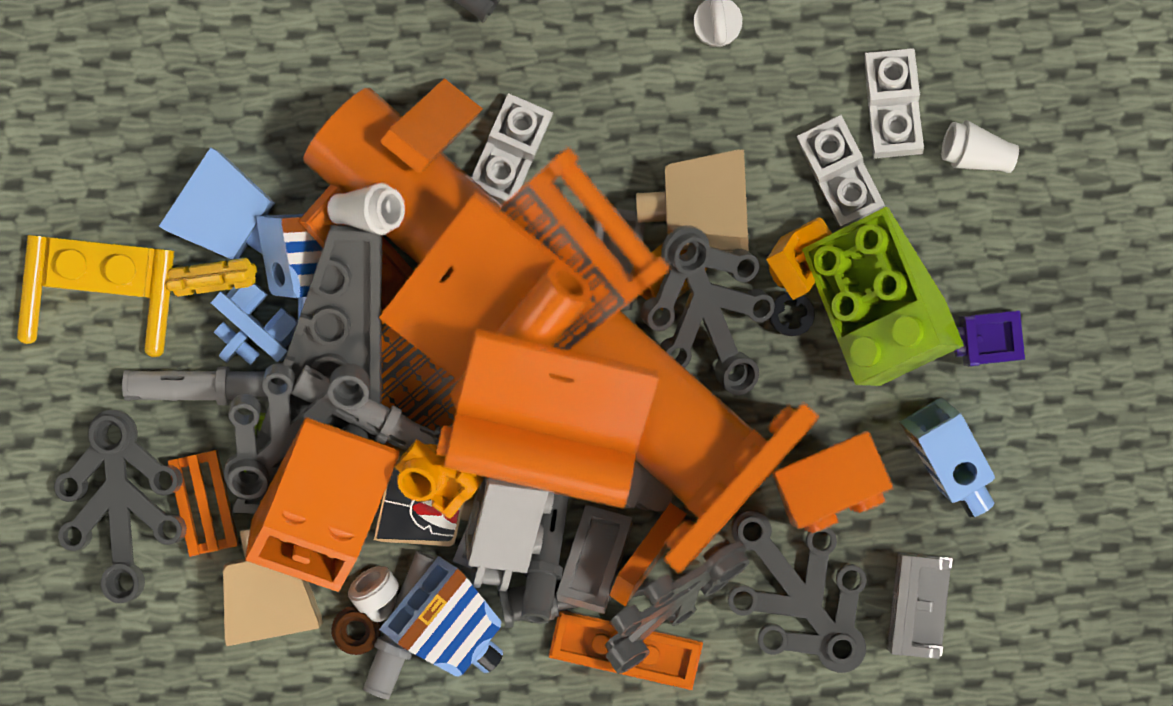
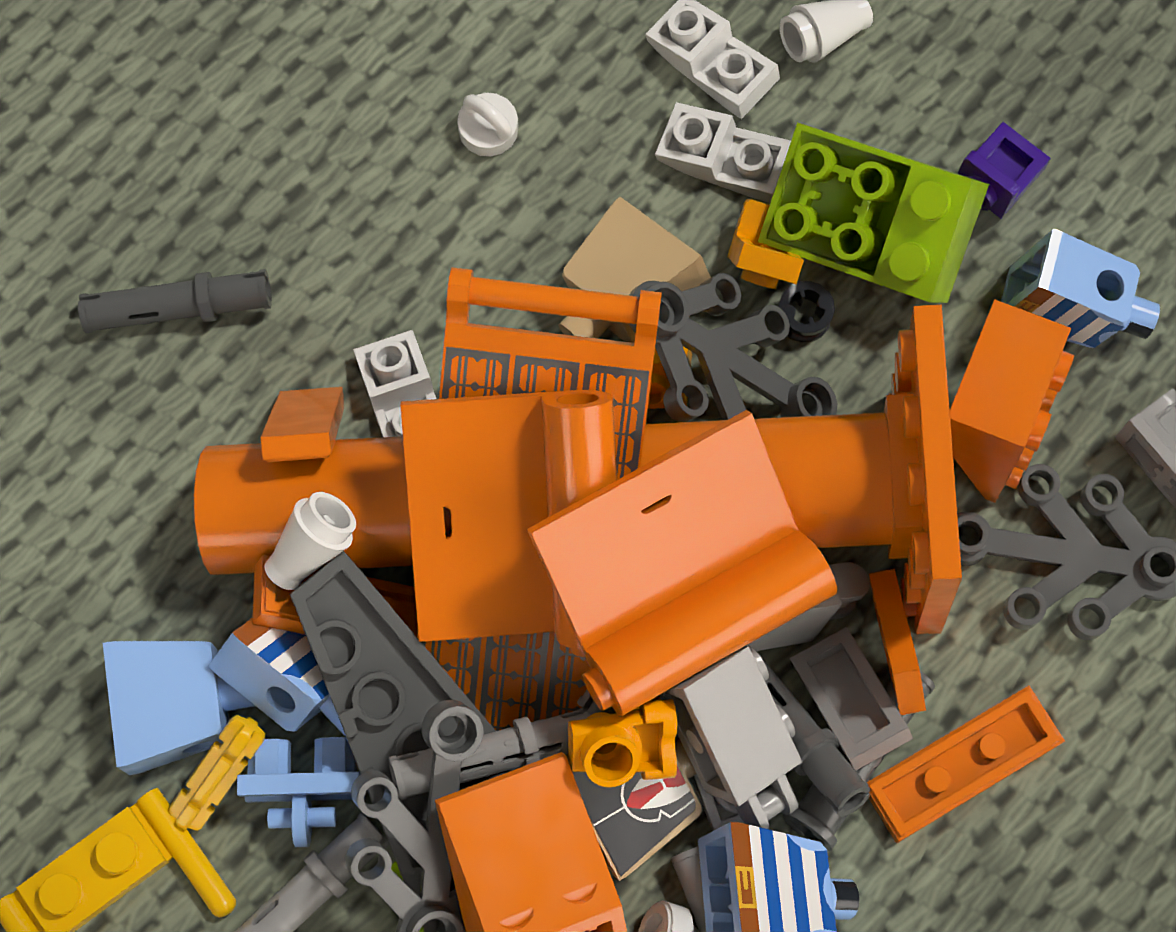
camera: 45 degrees left, 15 degrees down
dark grey plant [605,539,749,674] -> none

